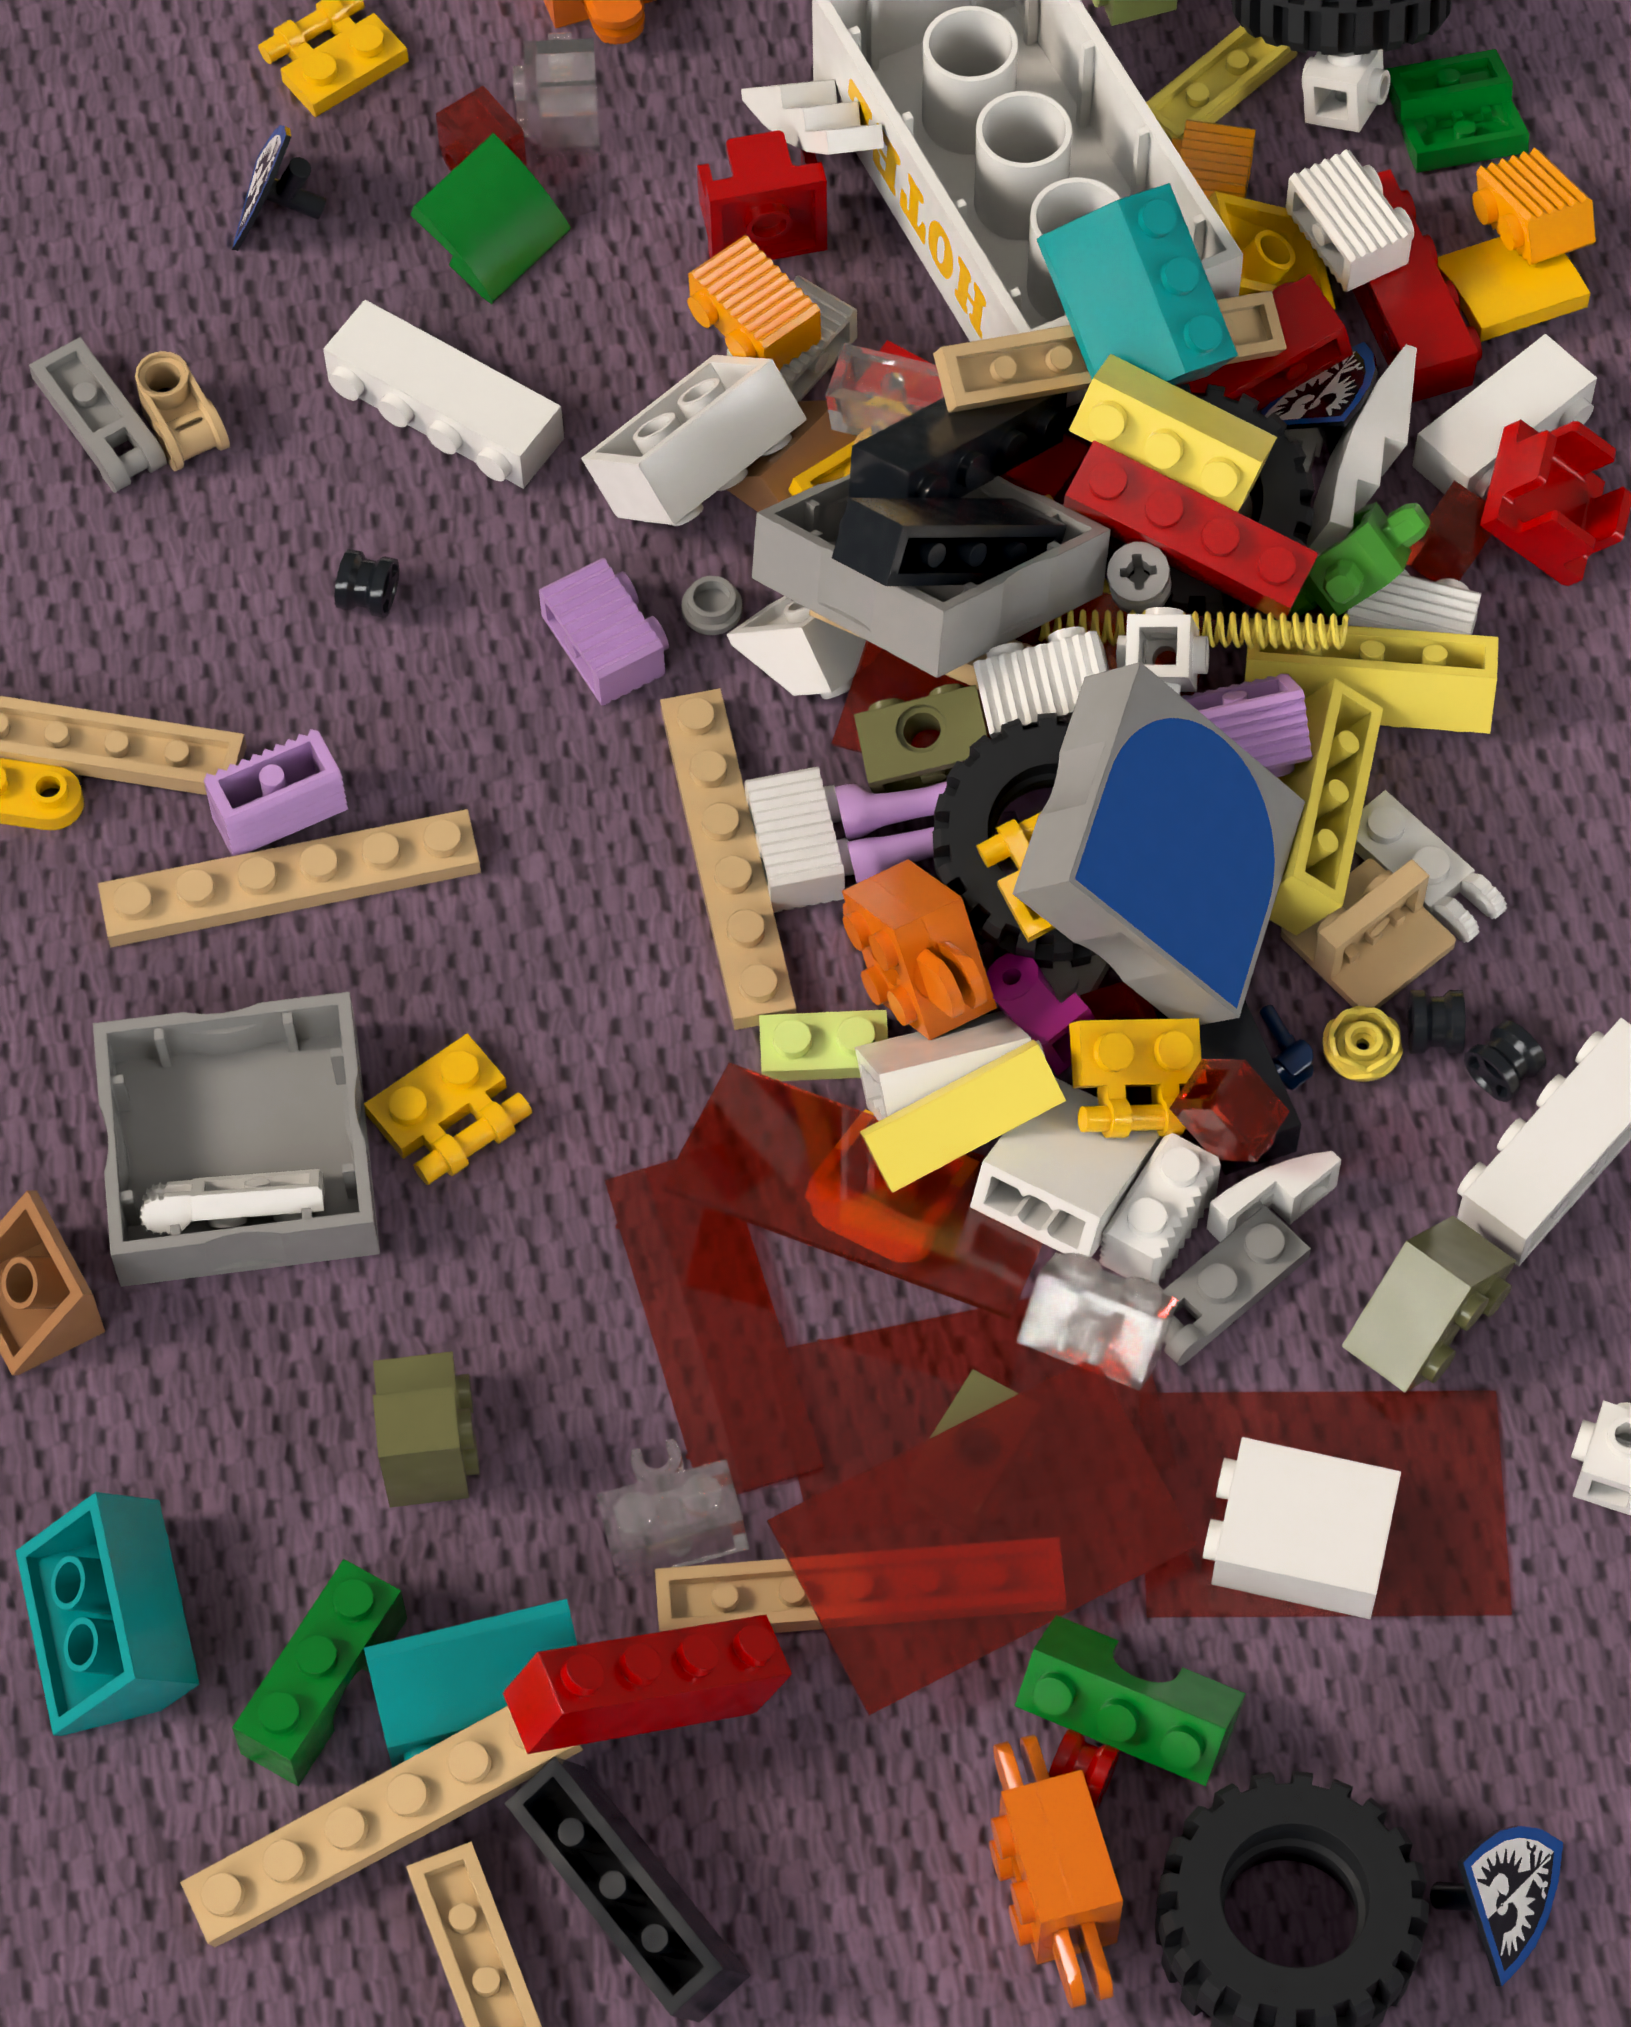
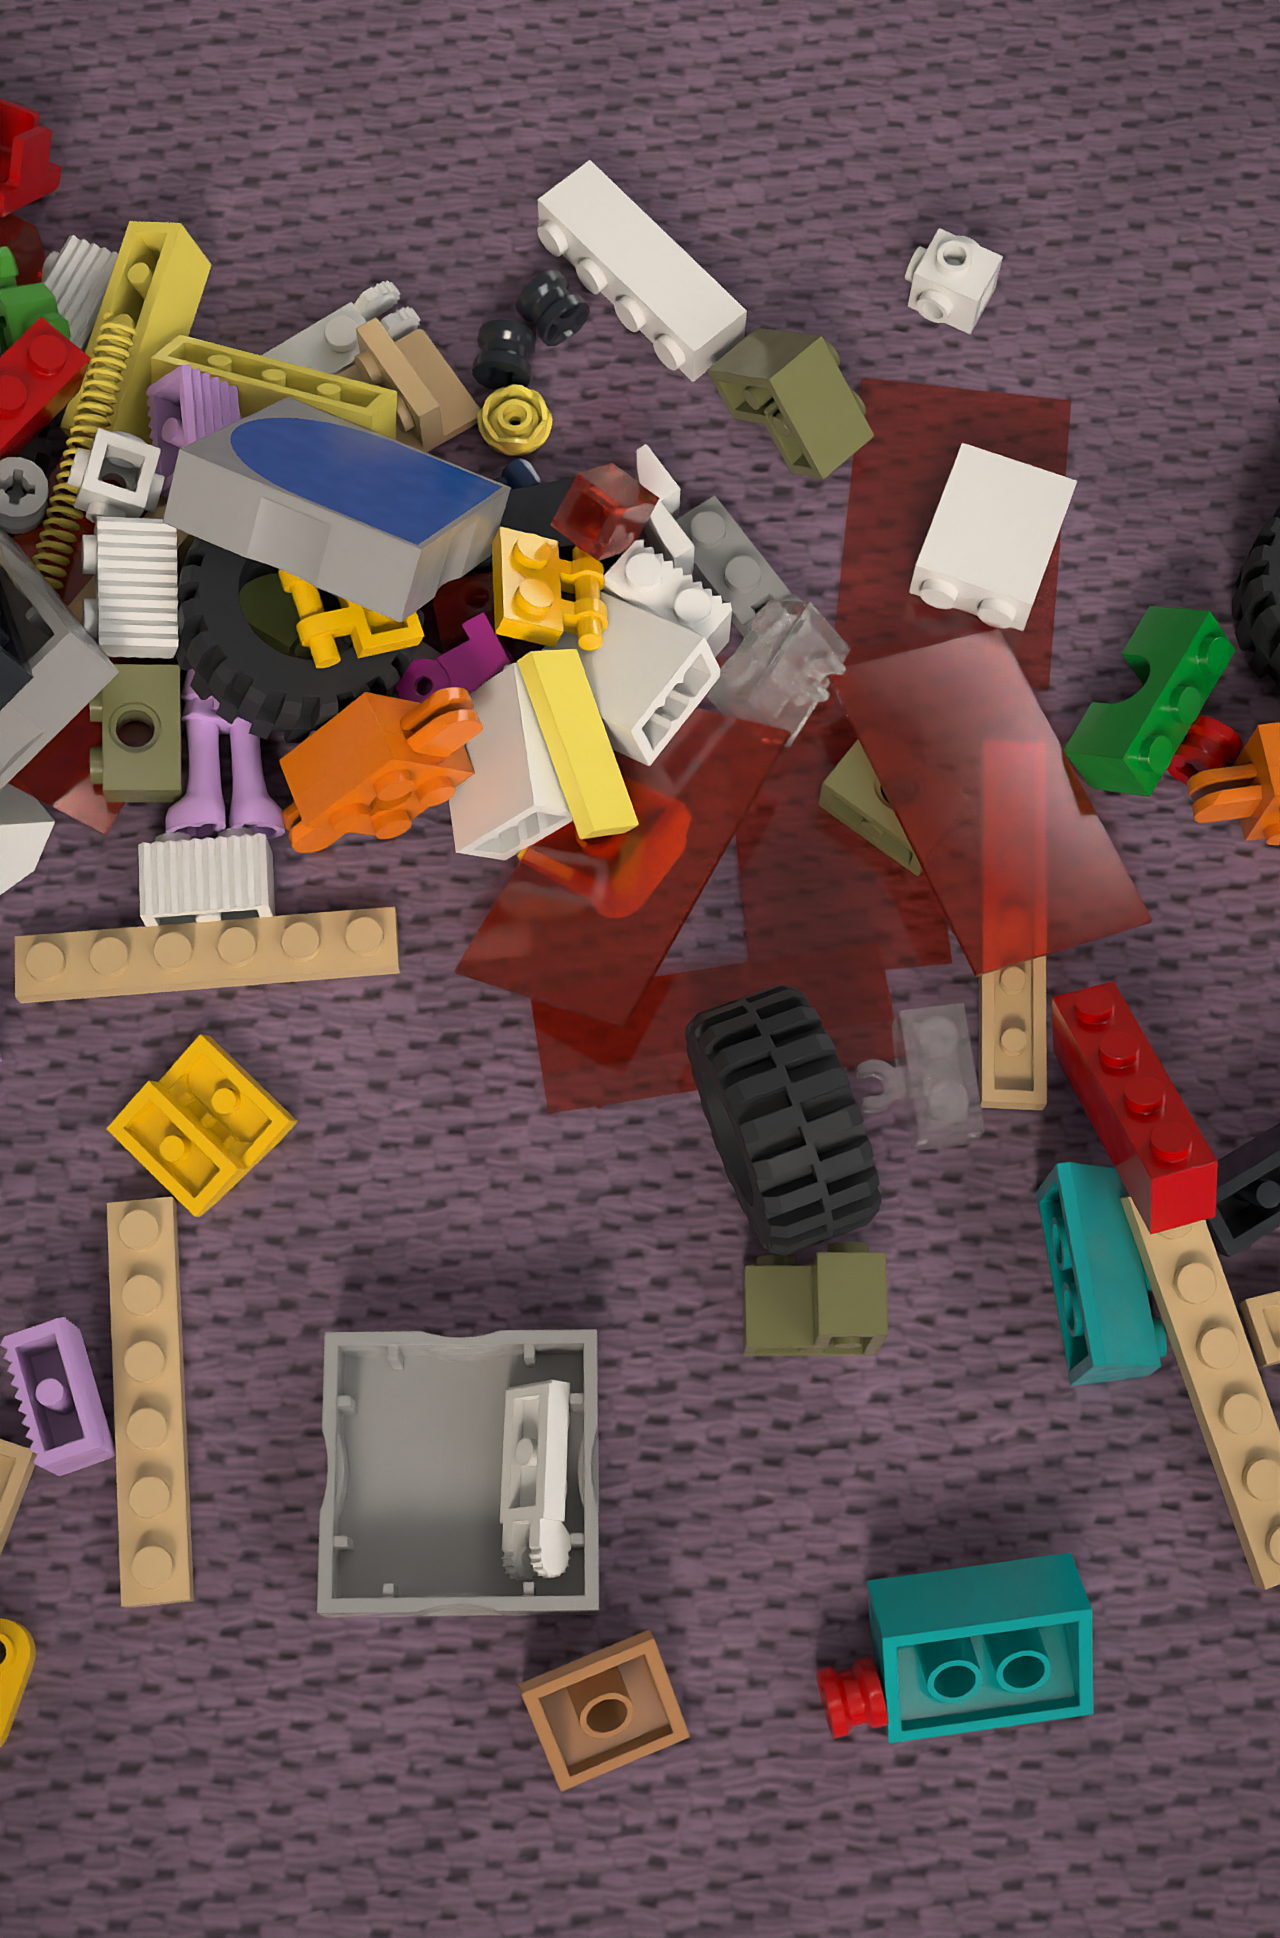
camera: 85 degrees left, 10 degrees up
green arch [232,1559,408,1786] -> none
yellow plate [364,1033,532,1185] -> none
yellowish green plate [759,1010,888,1082] -> none
none -> yellow slope [106,1034,298,1217]
none -> black tyre [685,984,881,1256]
none -> red wheel [816,1656,888,1739]

